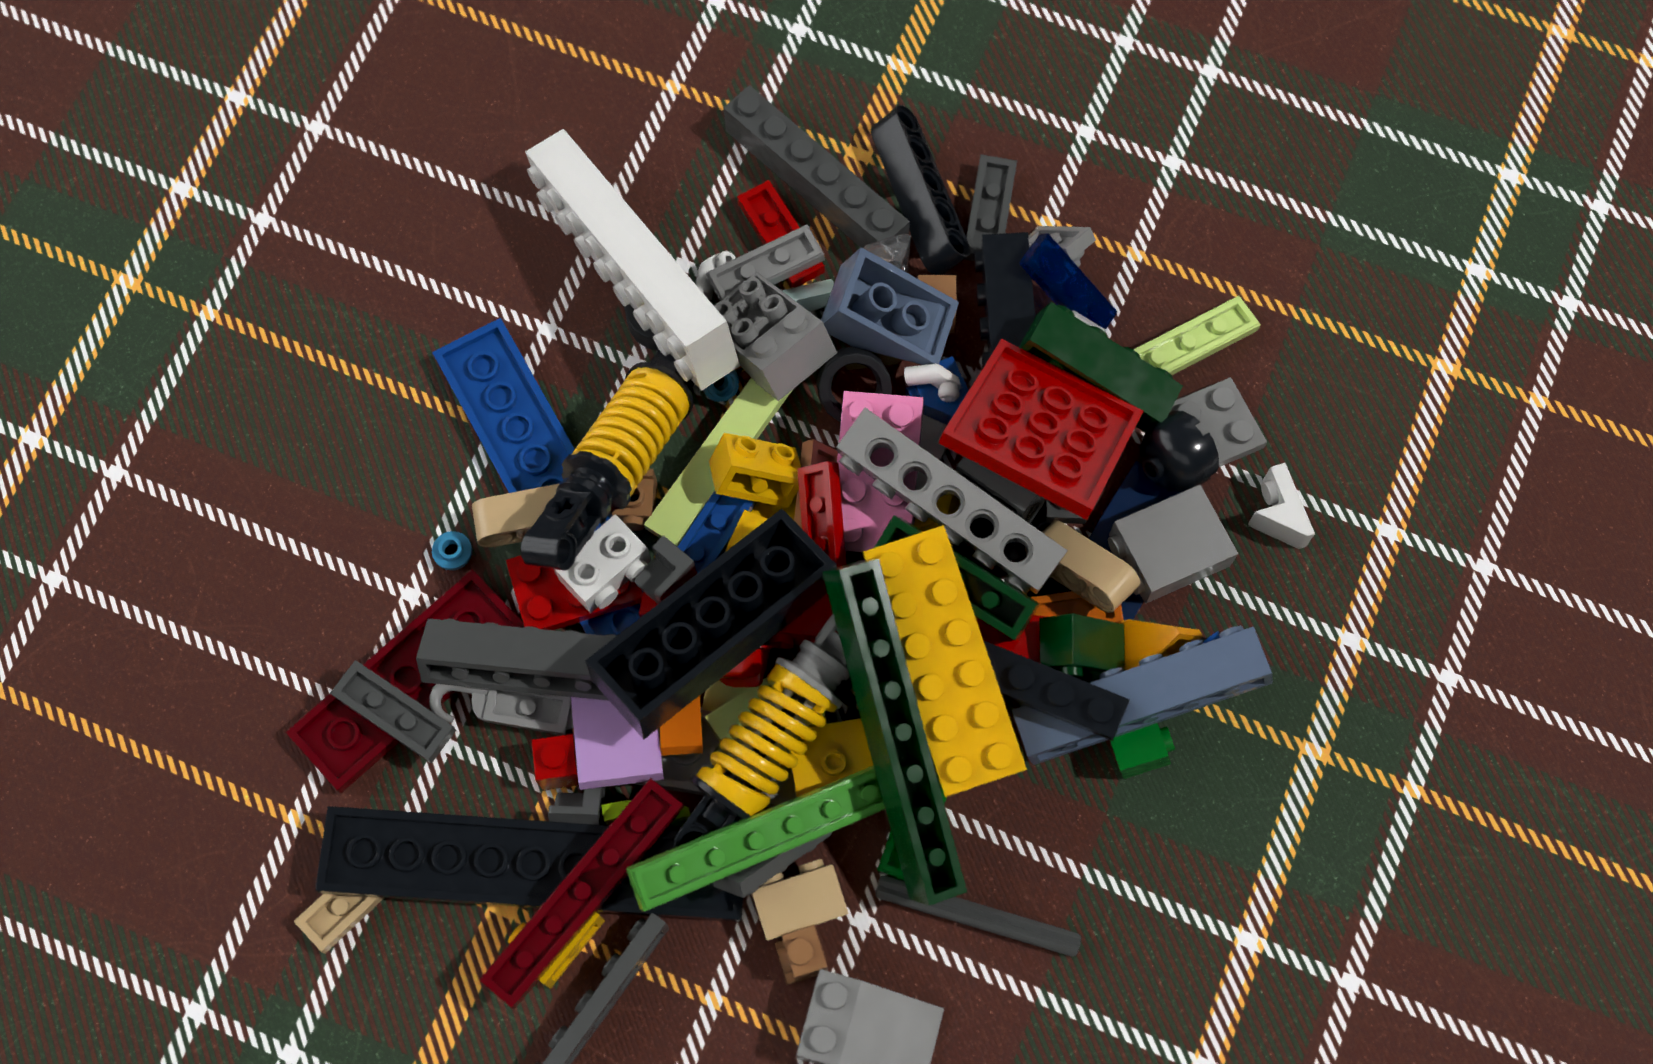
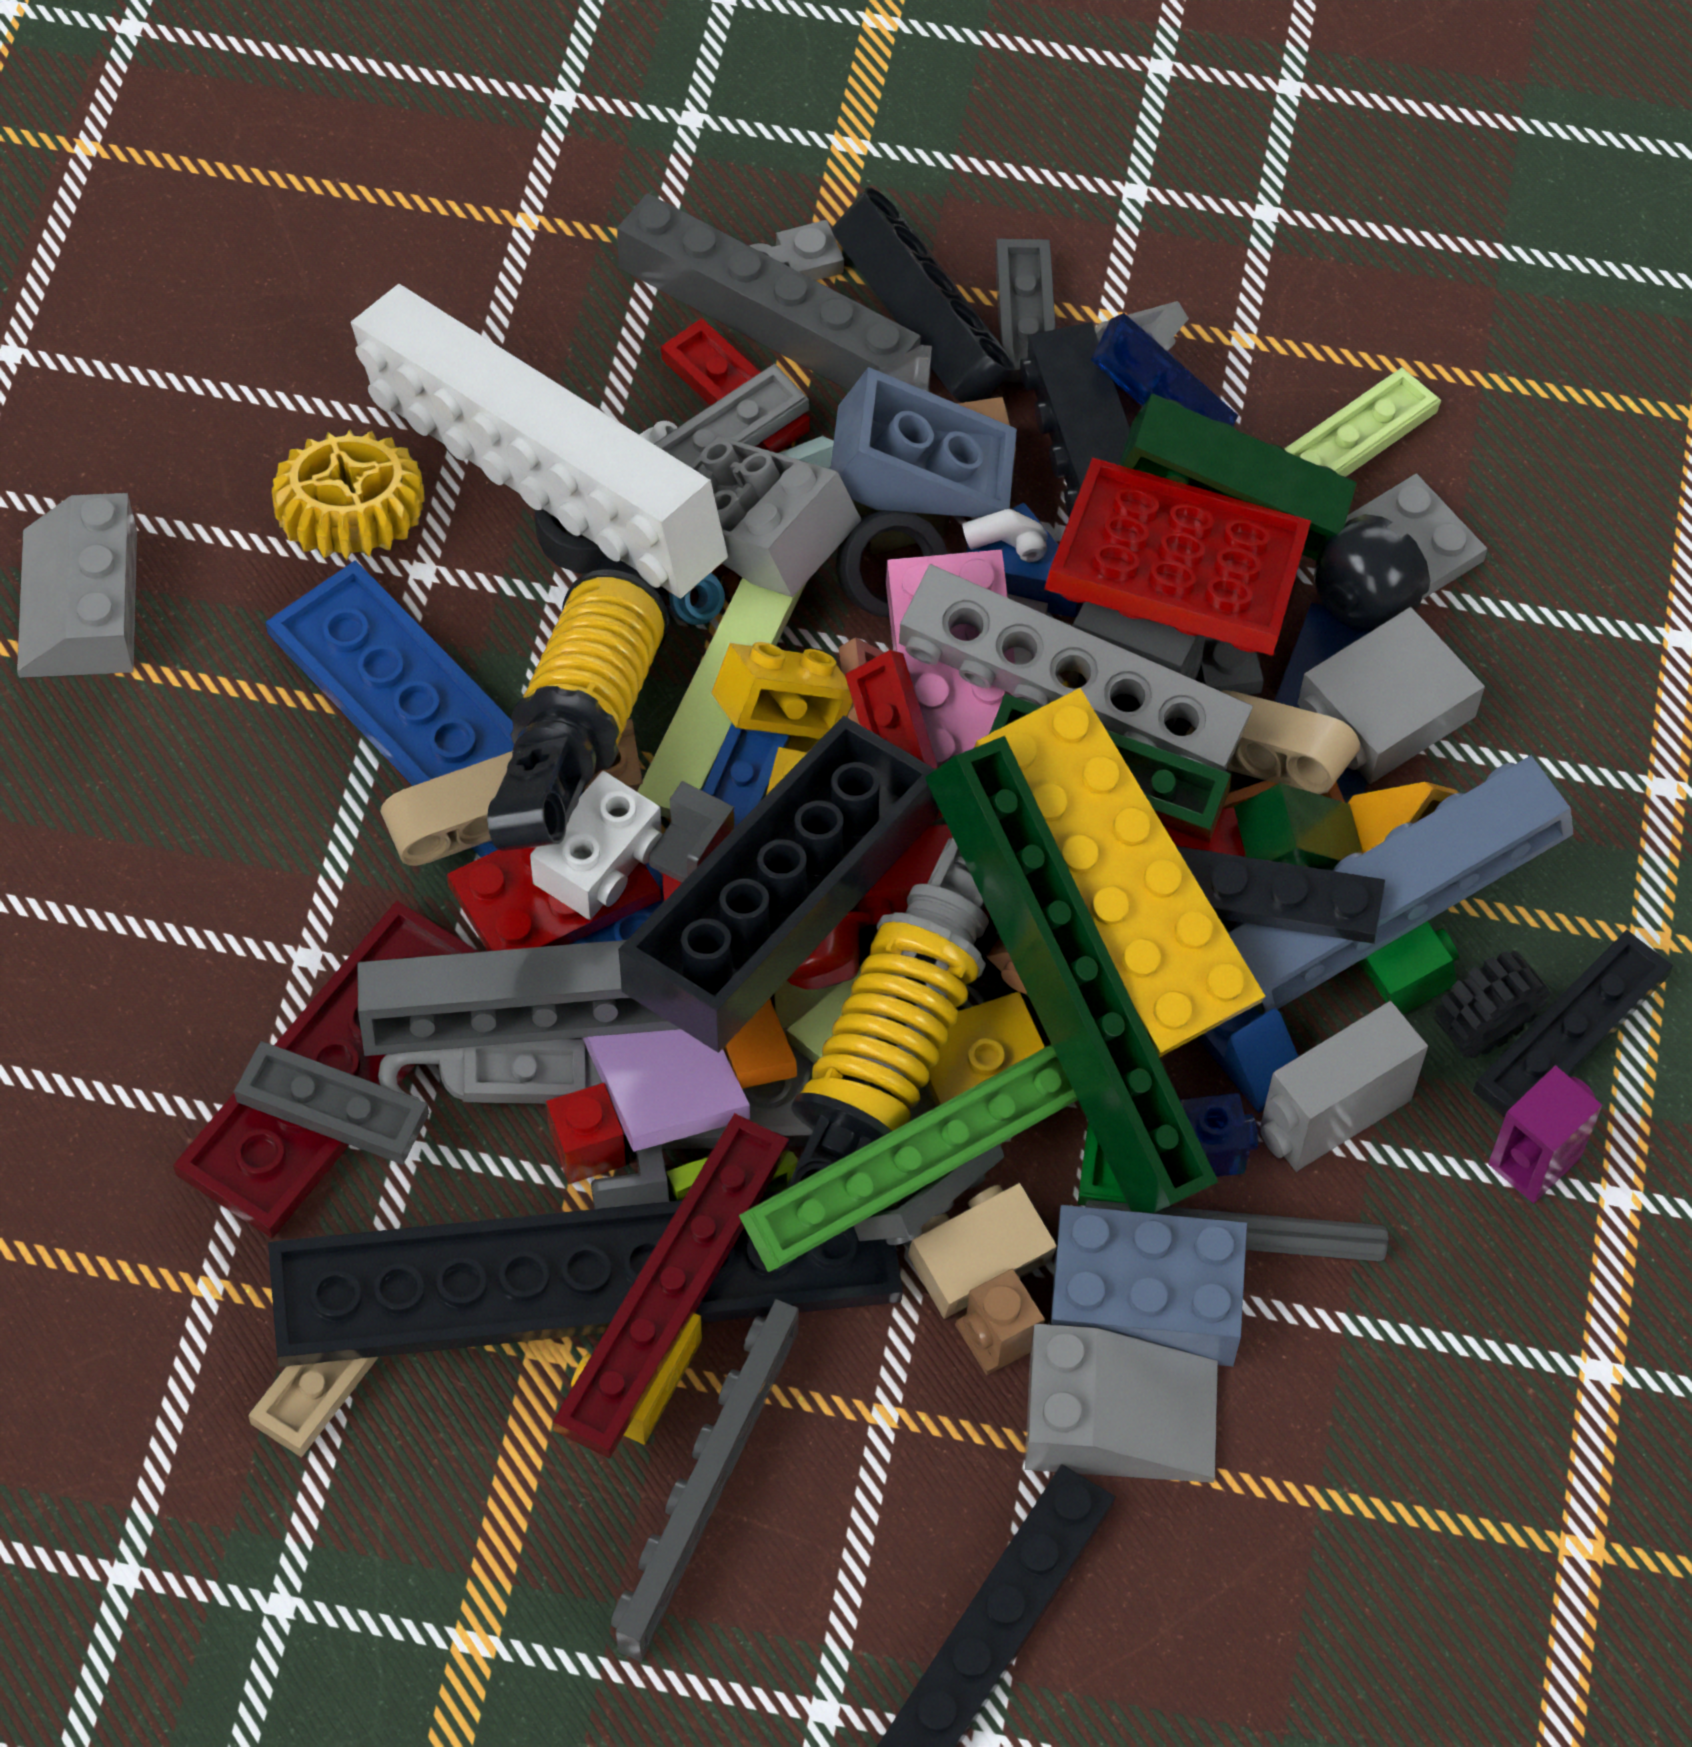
camera: 15 degrees left, 10 degrees down
dark azure plate [432,531,472,570] -> none
white slope [1248,463,1315,549] -> none
none -> light grey slope [17,493,137,678]
none -> yellow gear [272,429,425,561]
none -> light grey plate [750,220,844,281]
none -> sand blue brick [1049,1205,1247,1367]
none -> clear blue brick [1180,1093,1258,1177]
none -> blue slope [1196,1007,1299,1113]
none -> light grey brick [1260,1001,1428,1172]
none -> black tyre [1434,950,1550,1058]
none -> black plate [1473,929,1673,1117]
none -> magenta brick [1488,1065,1602,1204]

